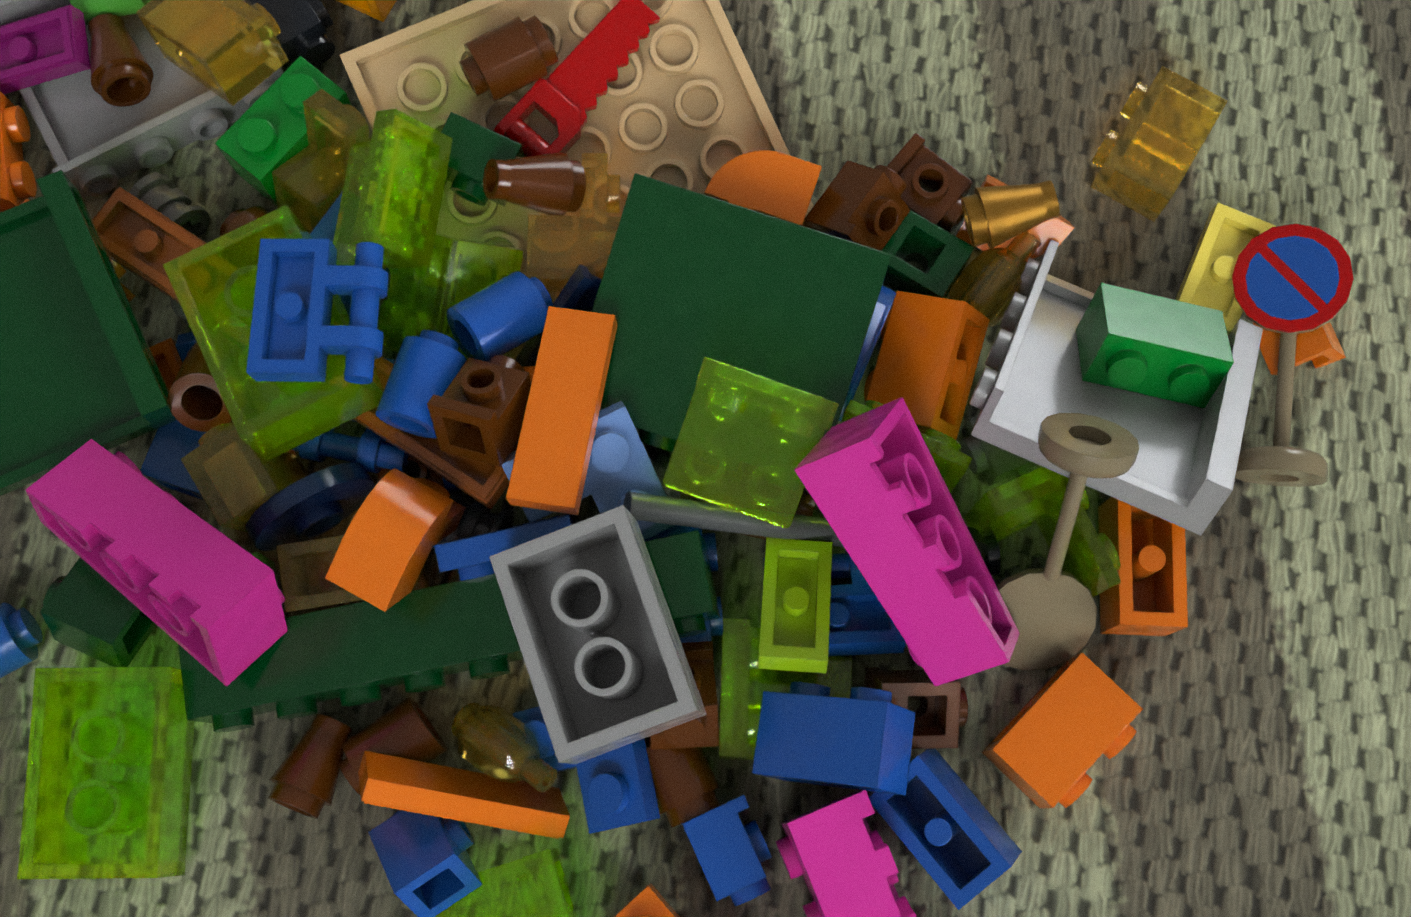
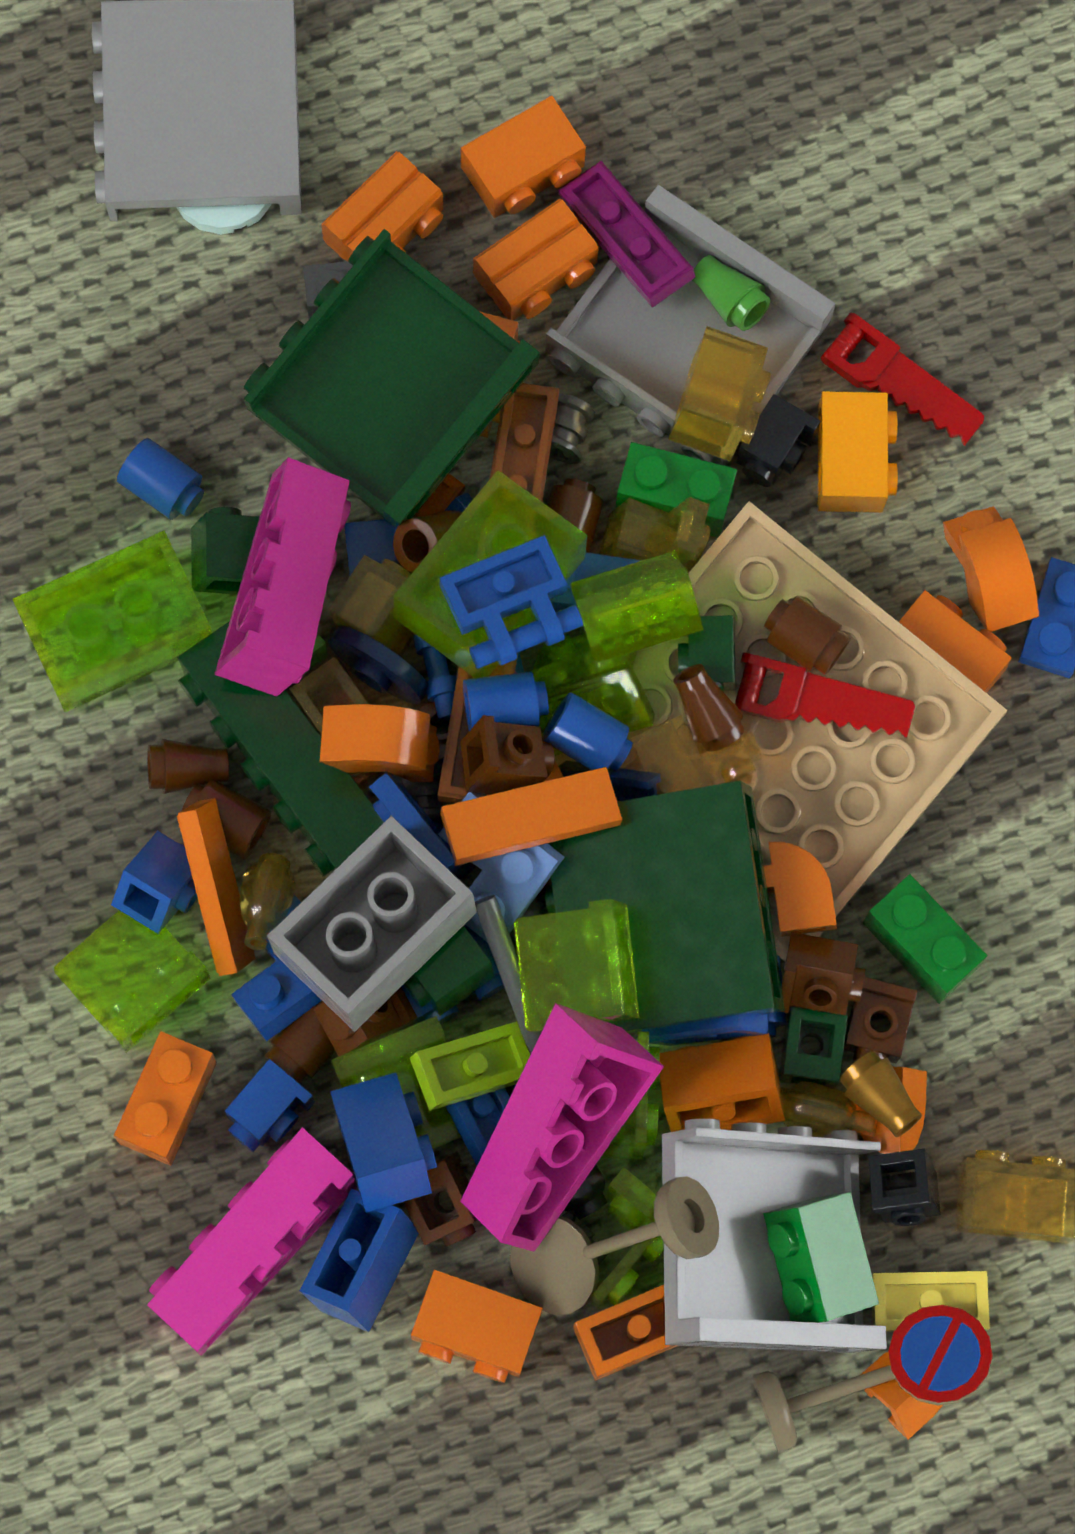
camera: 60 degrees right, 0 degrees up
reddish brown cone [88,14,154,107] -> none
none -> green brick [863,874,988,1004]
none -> black brick [868,1148,941,1226]

